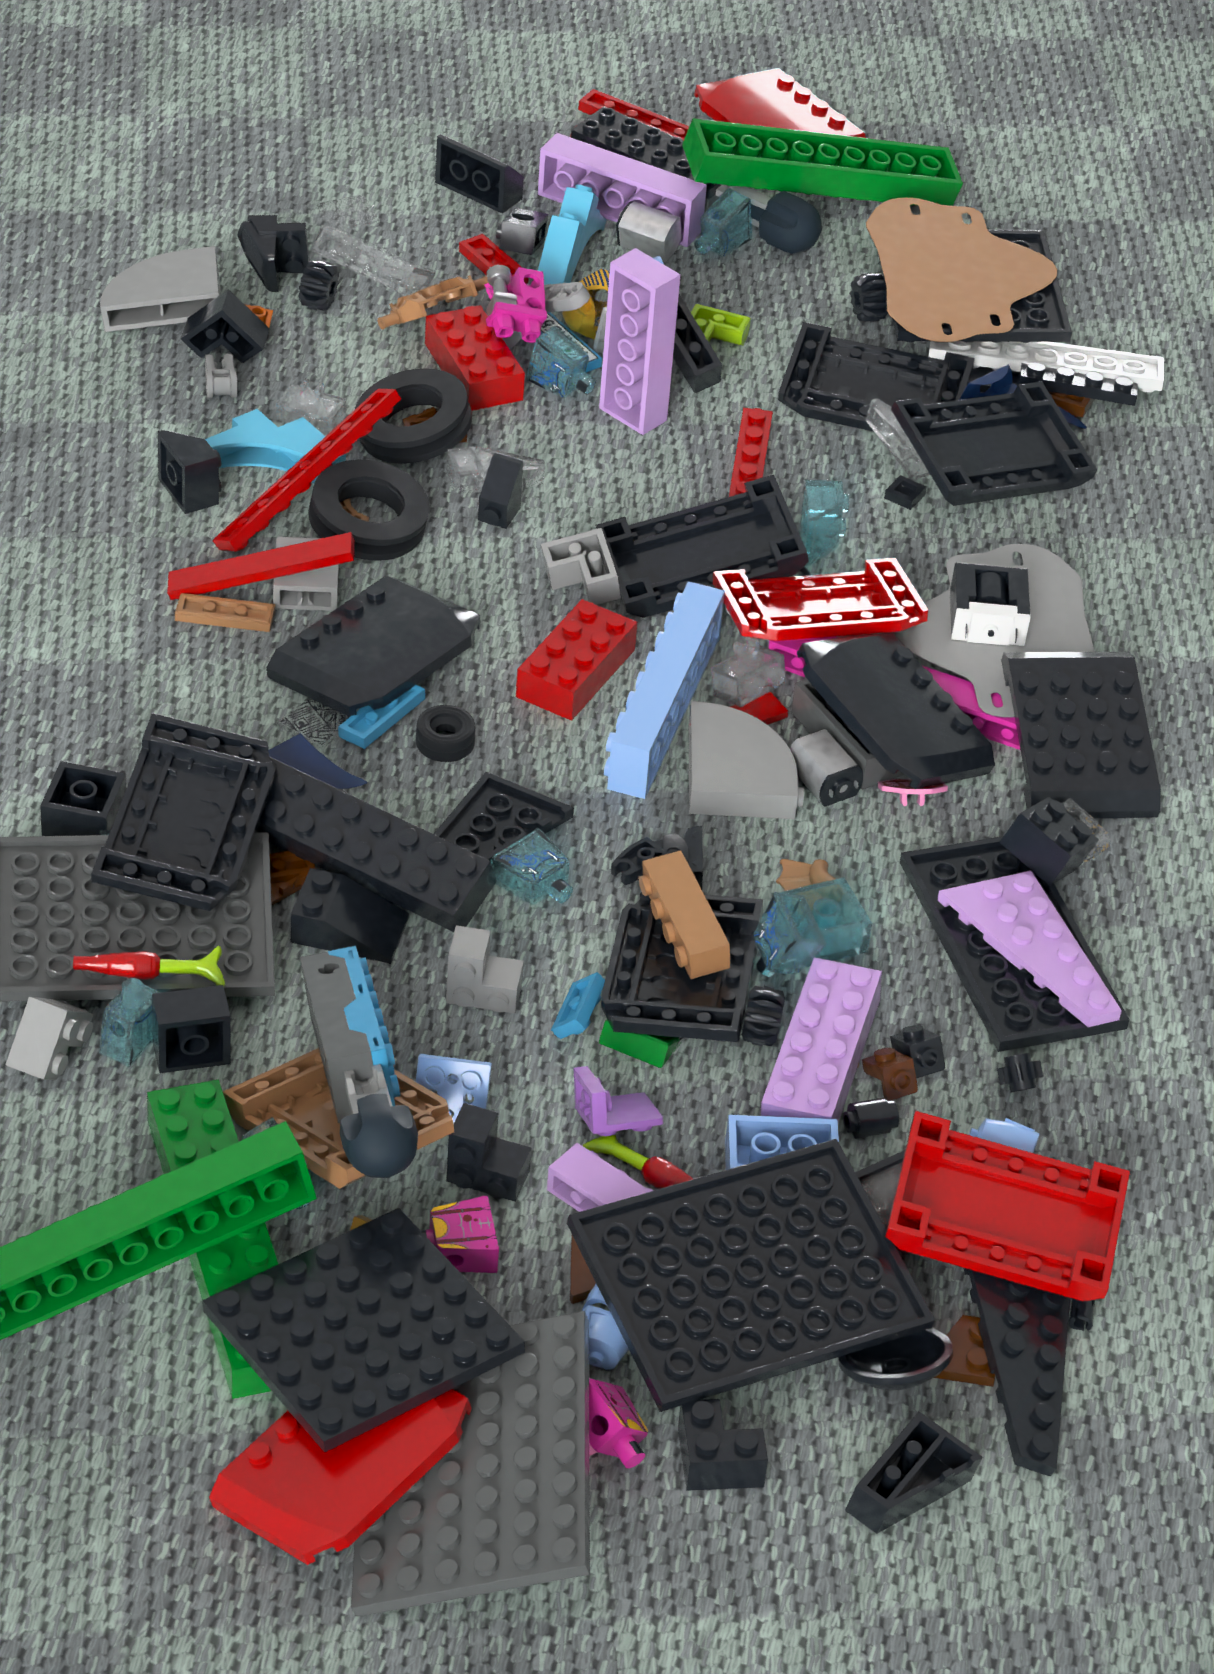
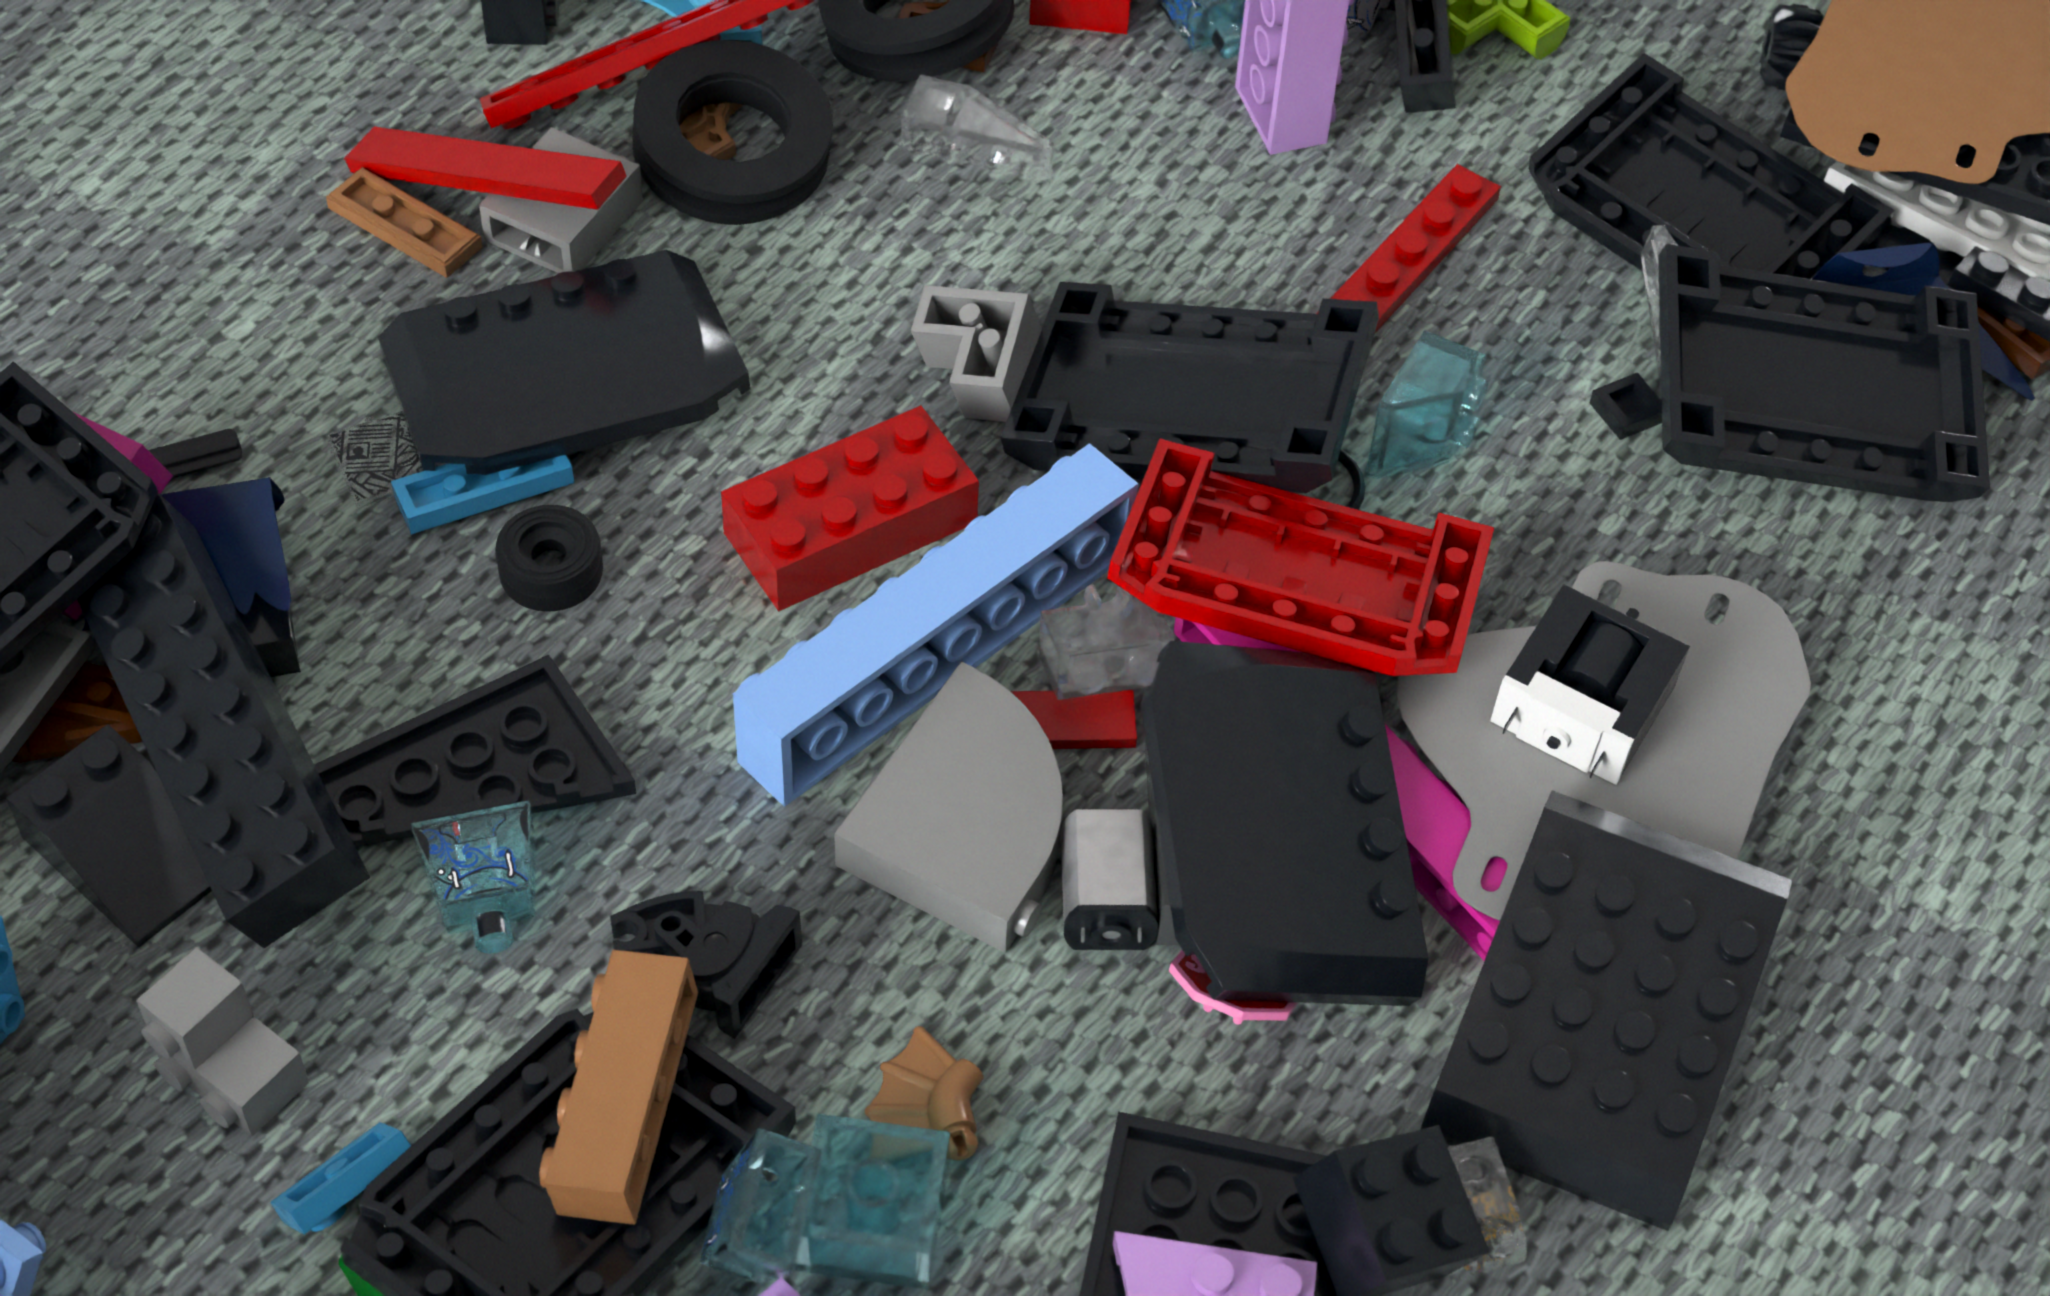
camera: 30 degrees right, 10 degrees up
black slope [478,452,523,529] -> none

